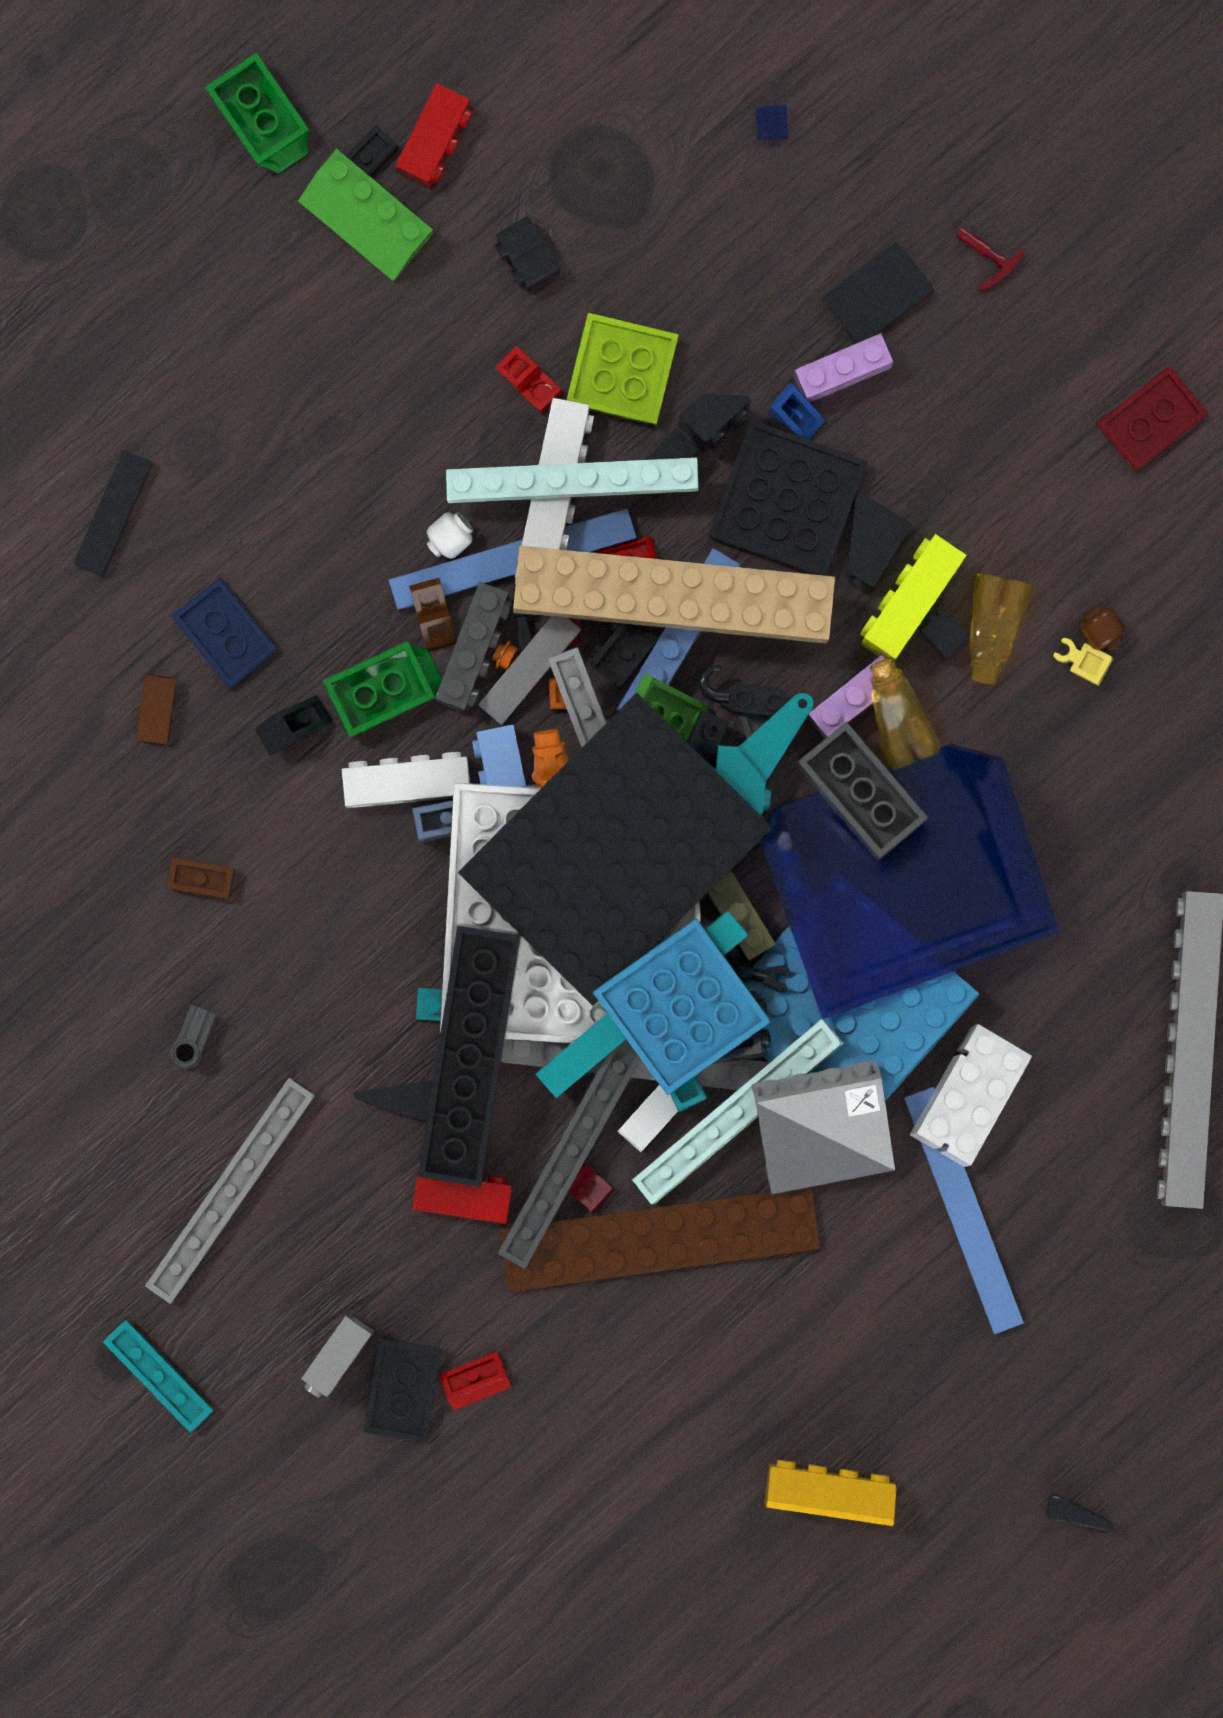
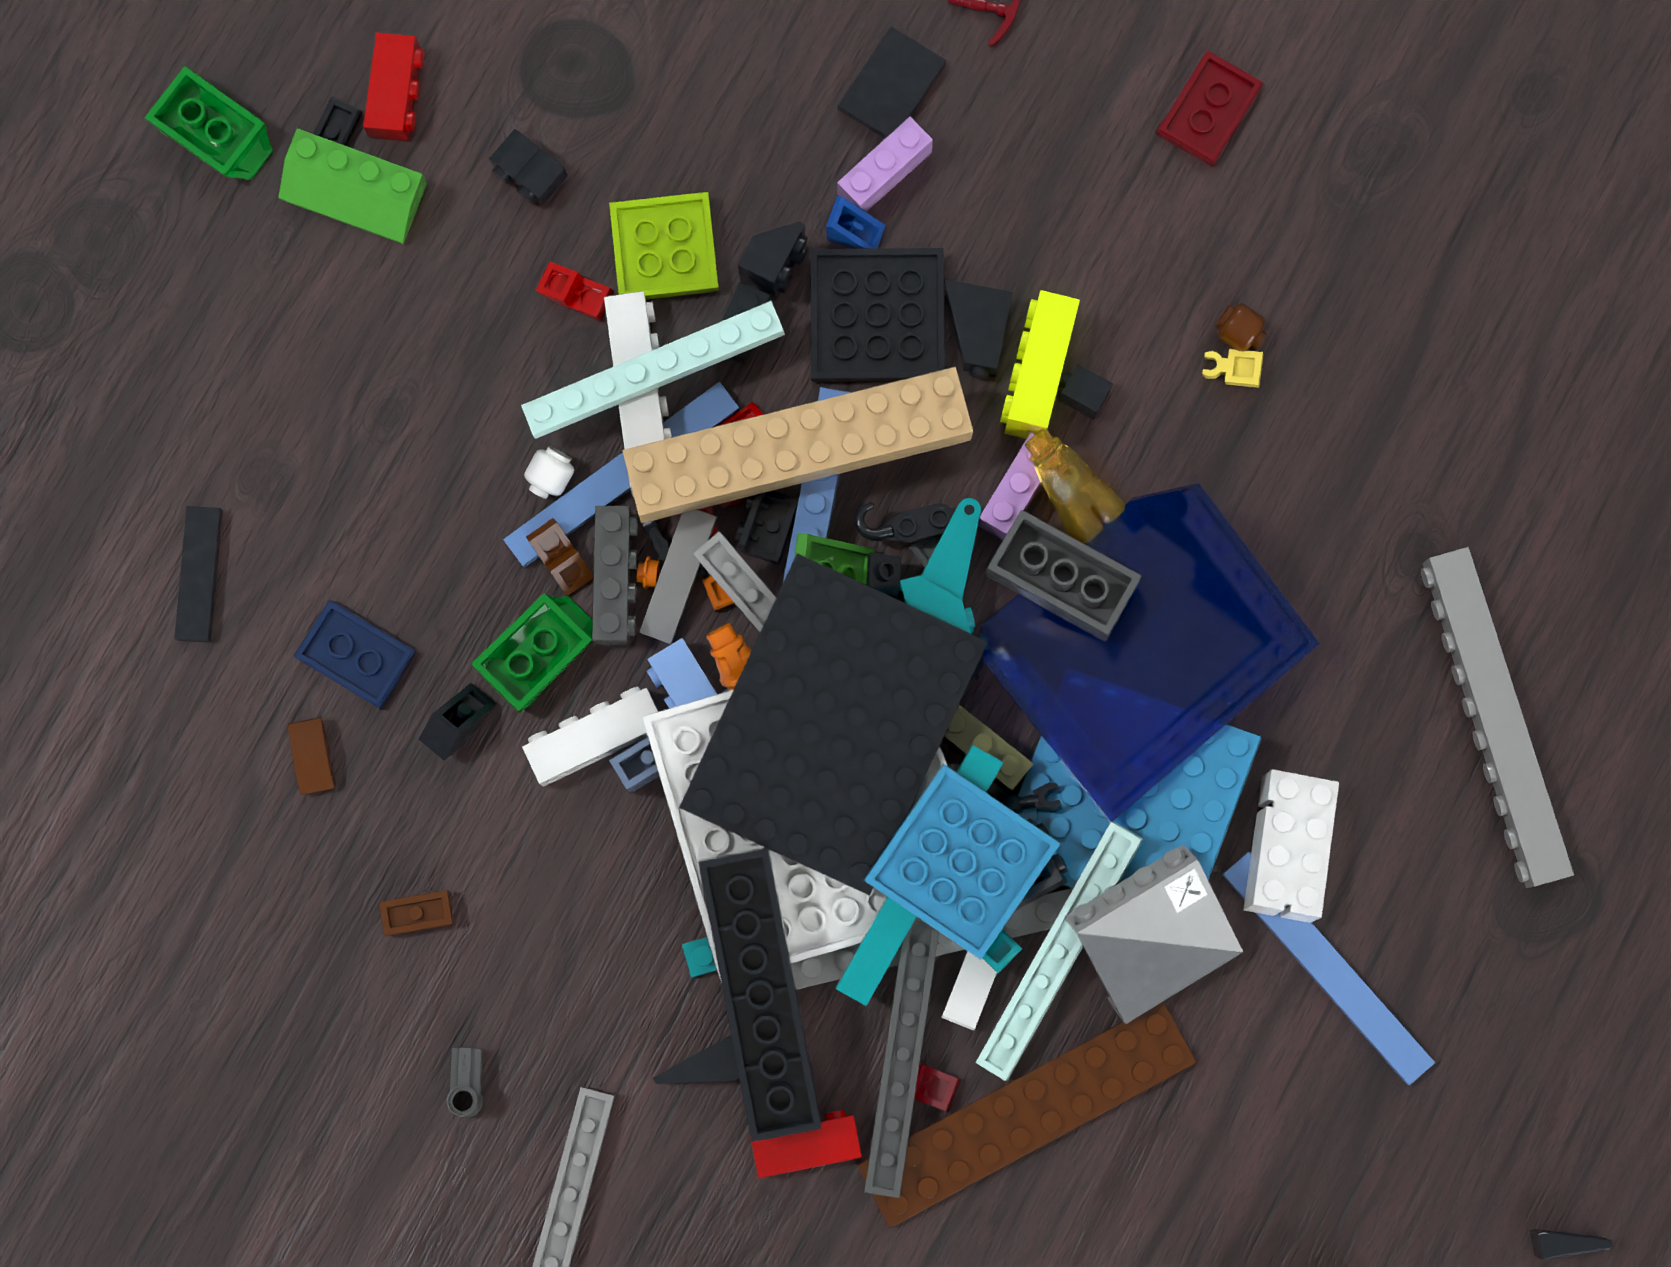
camera: 15 degrees left, 5 degrees down
clear yellow piece [969,573,1034,685] -> none

